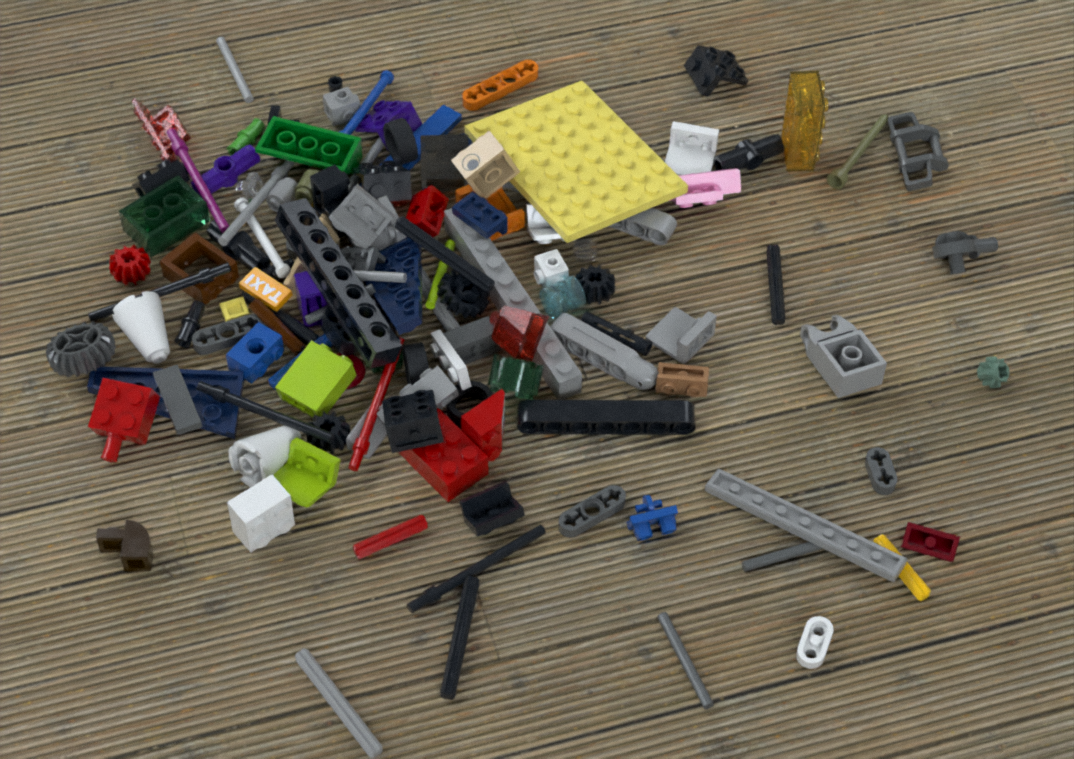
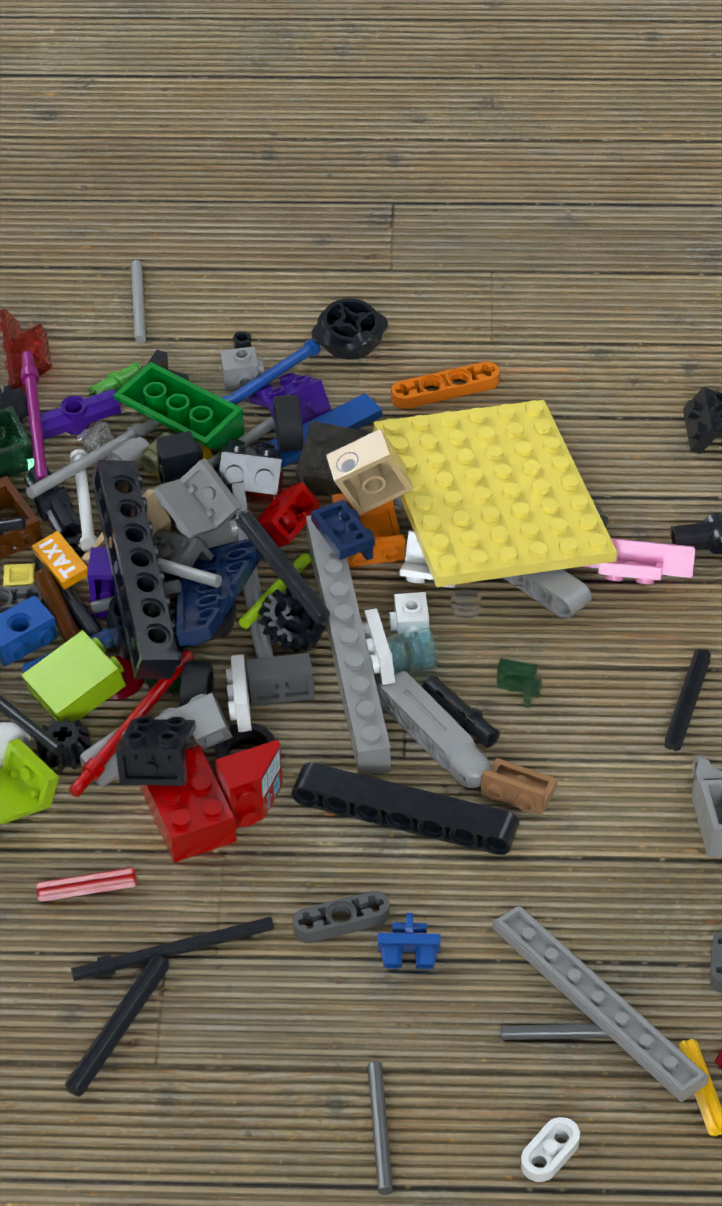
camera: 20 degrees right, 5 degrees down
black bracket [459,481,525,537] -> none
clear green brick [488,354,544,400] -> none
clear red torso [489,305,549,361] -> none
black gear [574,264,616,306] -> none
light grey bracket [646,307,717,365] -> none
white bracket [665,121,719,175] -> none
none -> black piece [312,298,388,360]
none -> white plate [362,608,395,685]
none -> clear green bracket [497,658,542,708]

